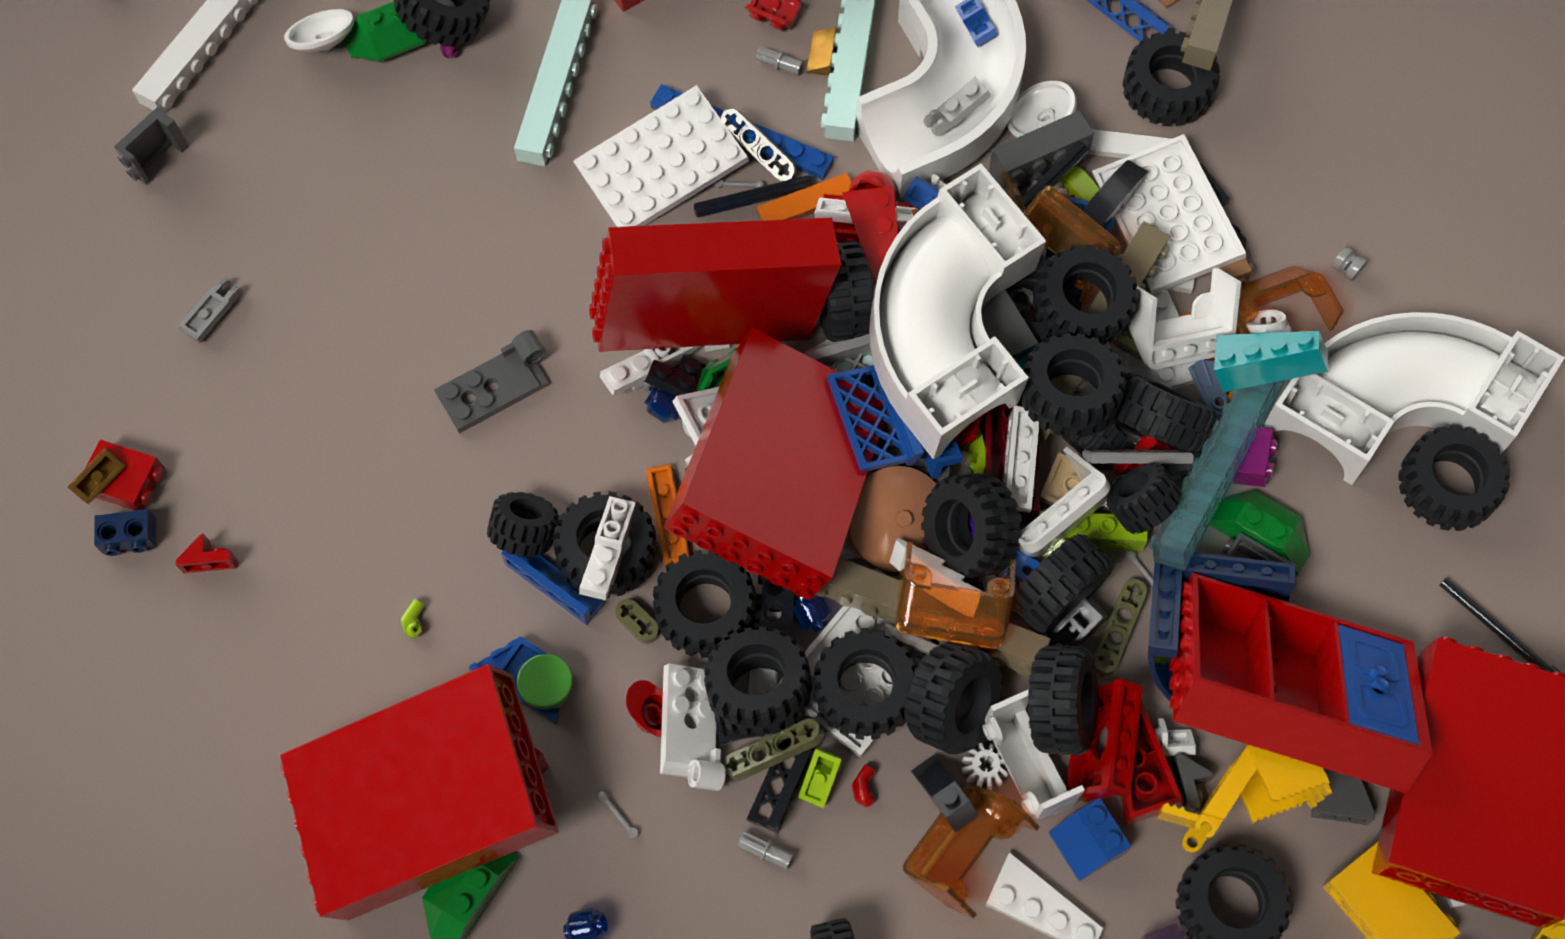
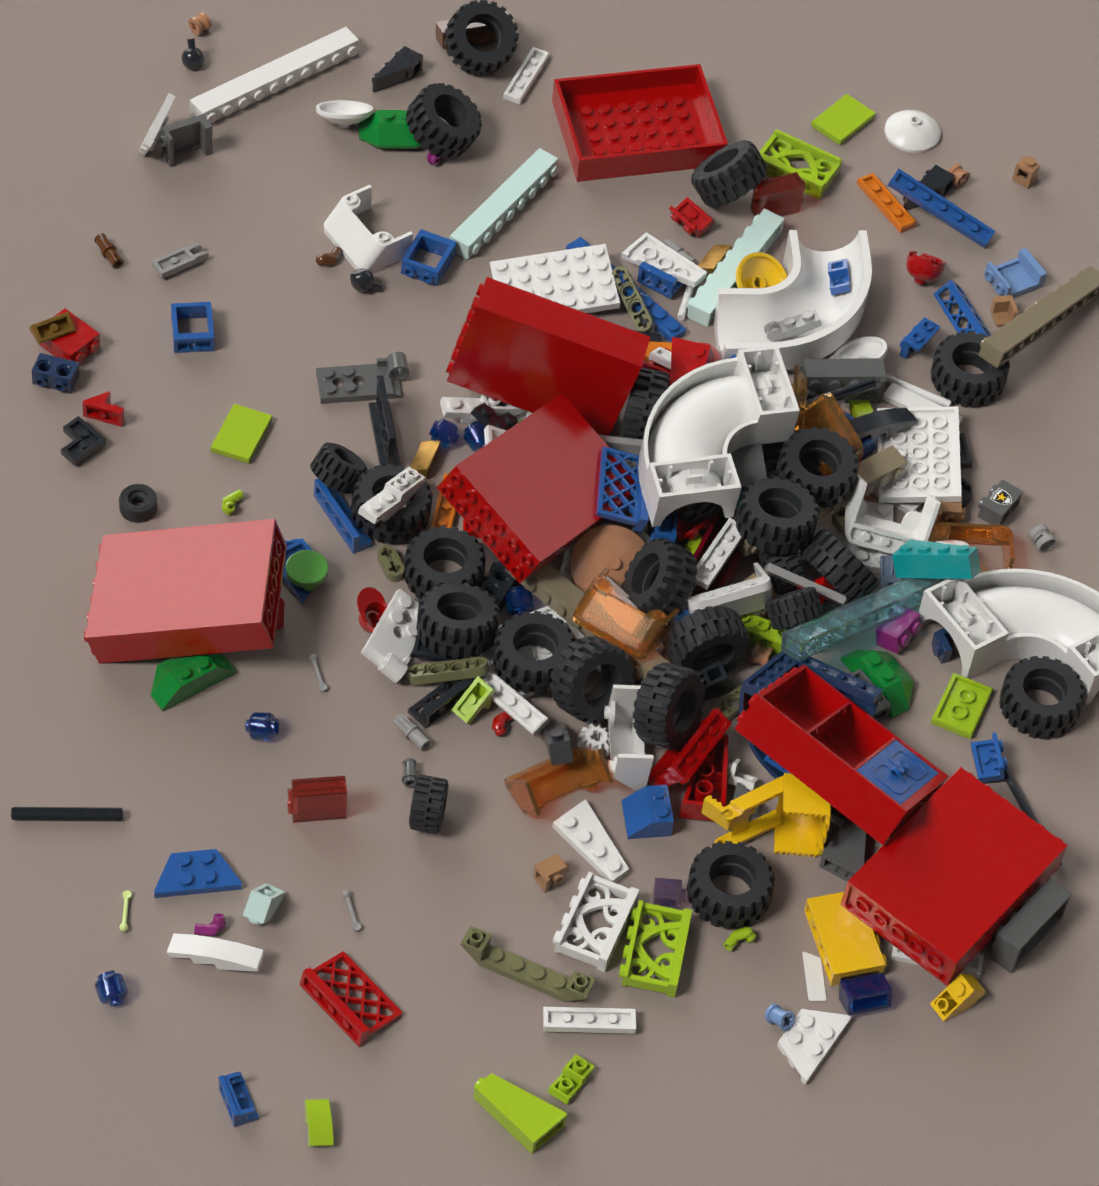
camera: 15 degrees right, 15 degrees down
none -> black plate [61,416,106,466]
none -> reddish brown pin [94,233,124,269]
none -> black tyre [119,484,157,523]
none -> white wing [138,93,176,156]
none -> blue window [171,302,215,353]
none -> black piece [182,38,204,71]
none -> lime tile [210,403,272,464]
none -> reddish brown arm [316,246,342,266]
none -> white windscreen [324,185,413,273]
none -> black piece [350,268,383,292]
none -> black fence [369,375,401,466]
none -> blue window [401,229,457,286]
none -> dark grey pin [402,758,419,787]
none -> pearl gold slope [410,440,441,479]
none -> clear blue head [429,418,460,448]
none -> white tile [482,670,550,737]
none -> white wing [621,232,707,288]
none -> blue bracket [637,261,683,299]
none -> white bar [677,285,694,321]
none -> yellow dish [736,252,787,288]
none -> nougat wheel [750,643,773,666]
none -> white bar [885,374,952,407]
none -> blue bracket [899,317,940,359]
none -> lime tile [930,673,993,740]
none -> dark blue bracket [931,628,953,664]
none -> blue bracket [971,732,1008,783]
none -> dark grey brick [978,479,1023,529]

